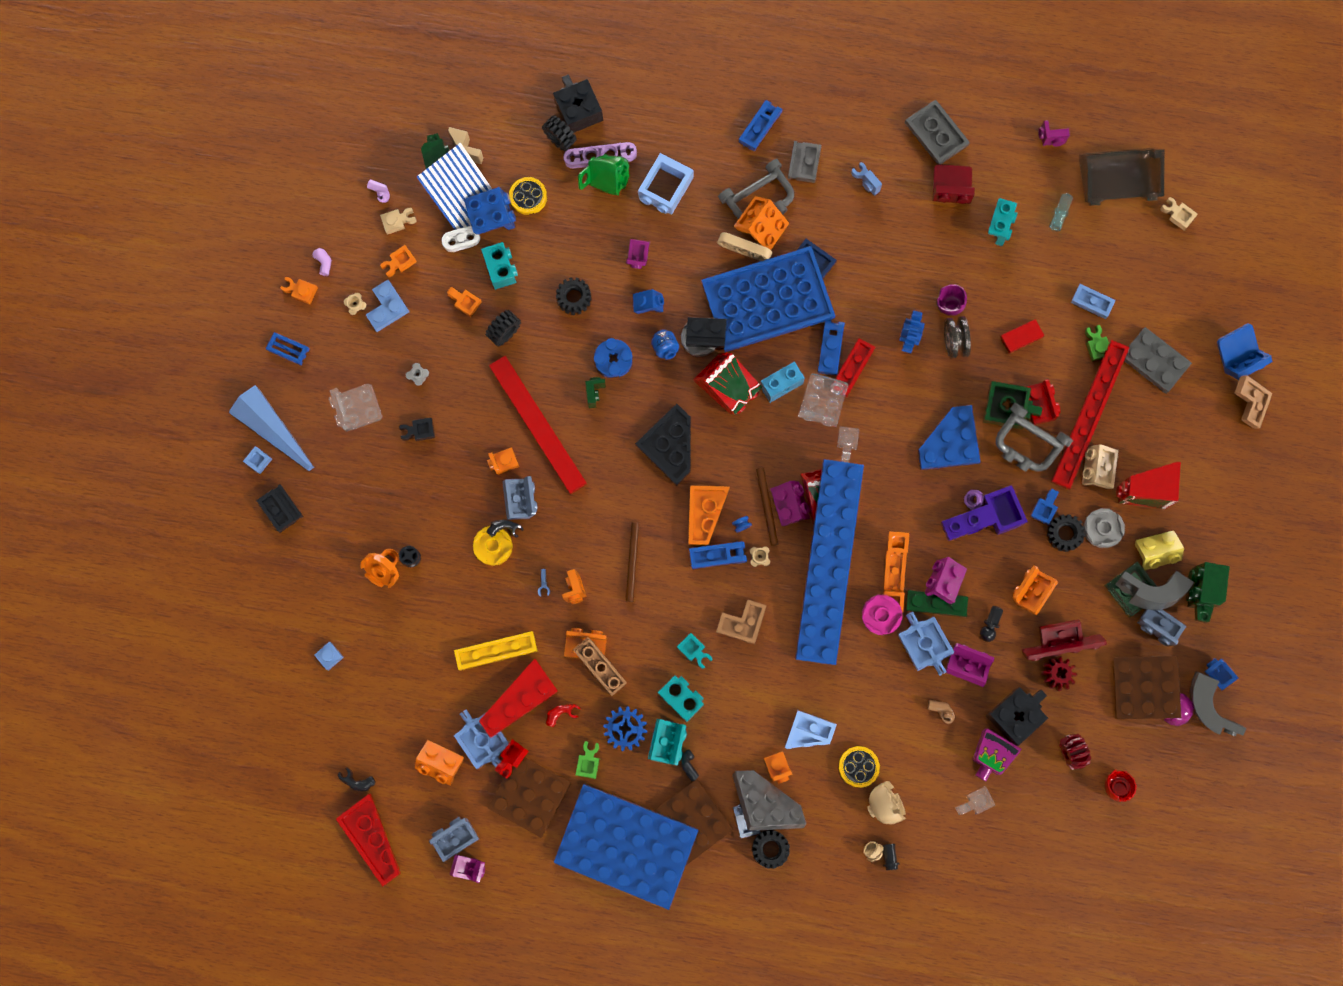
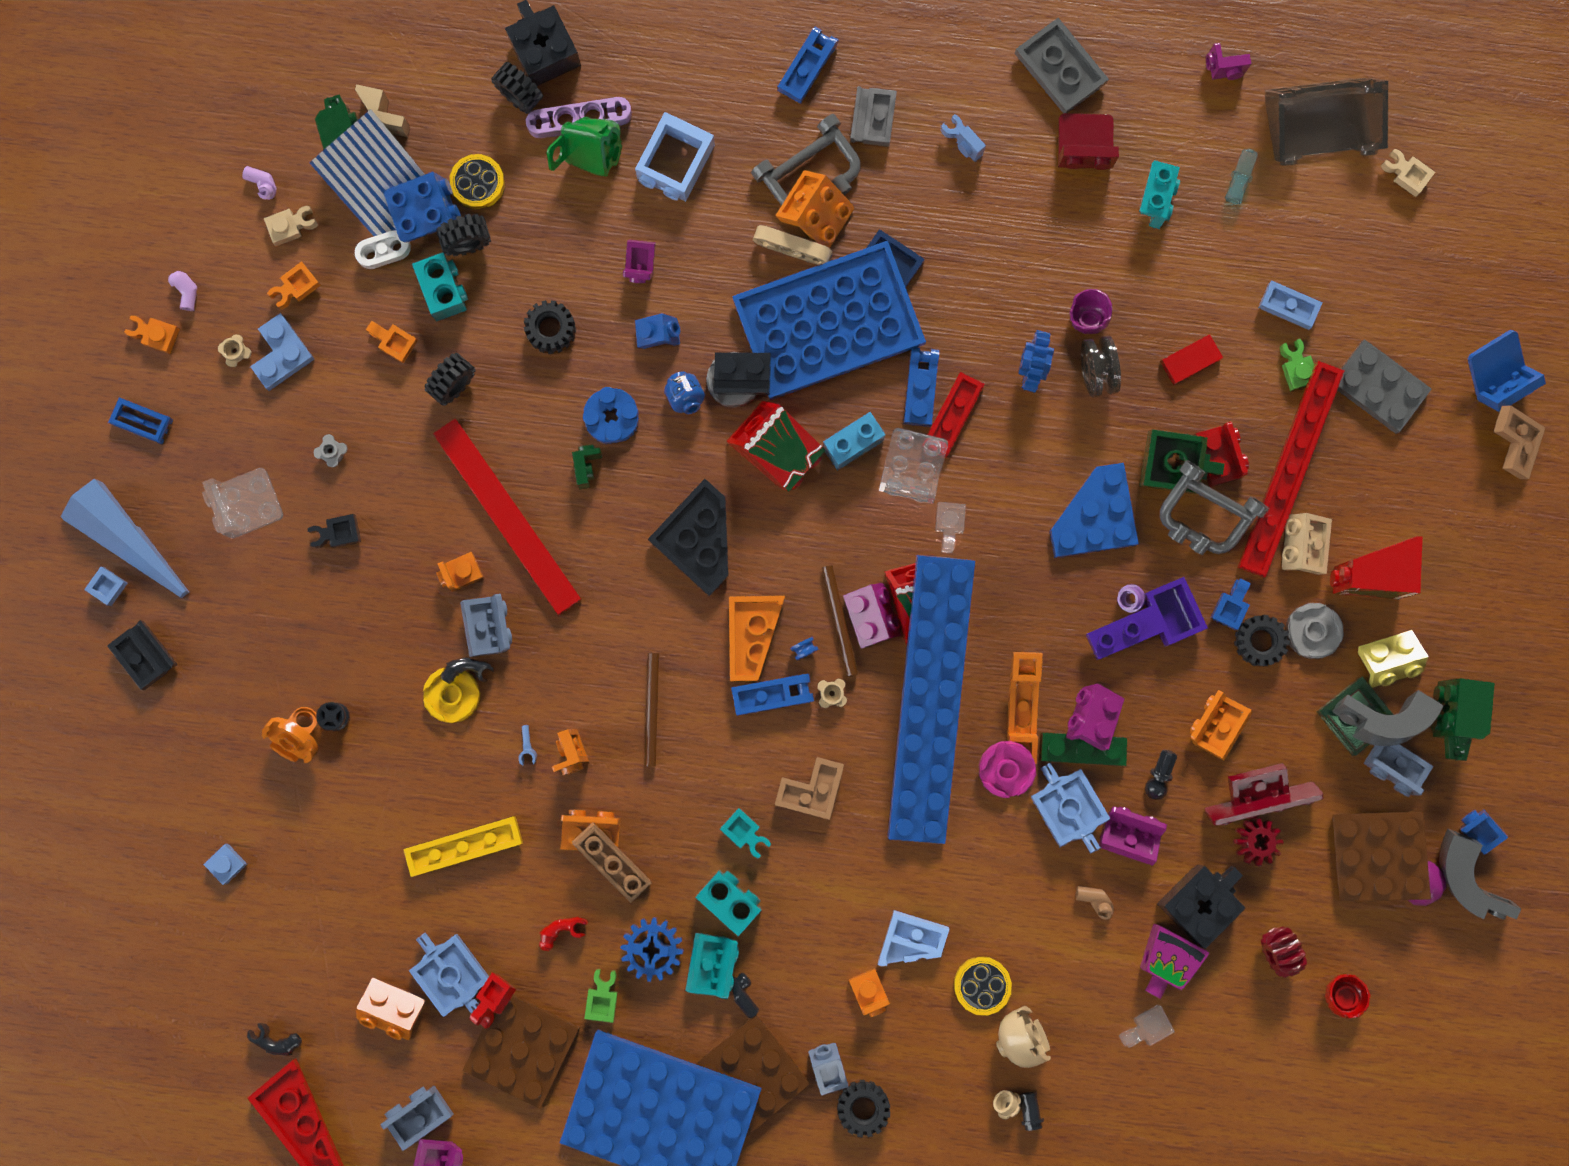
camera: 10 degrees left, 5 degrees up
red wing [479,659,558,739] -> none
flat silver plate [732,771,806,831] -> none
none -> black tyre [437,214,491,256]

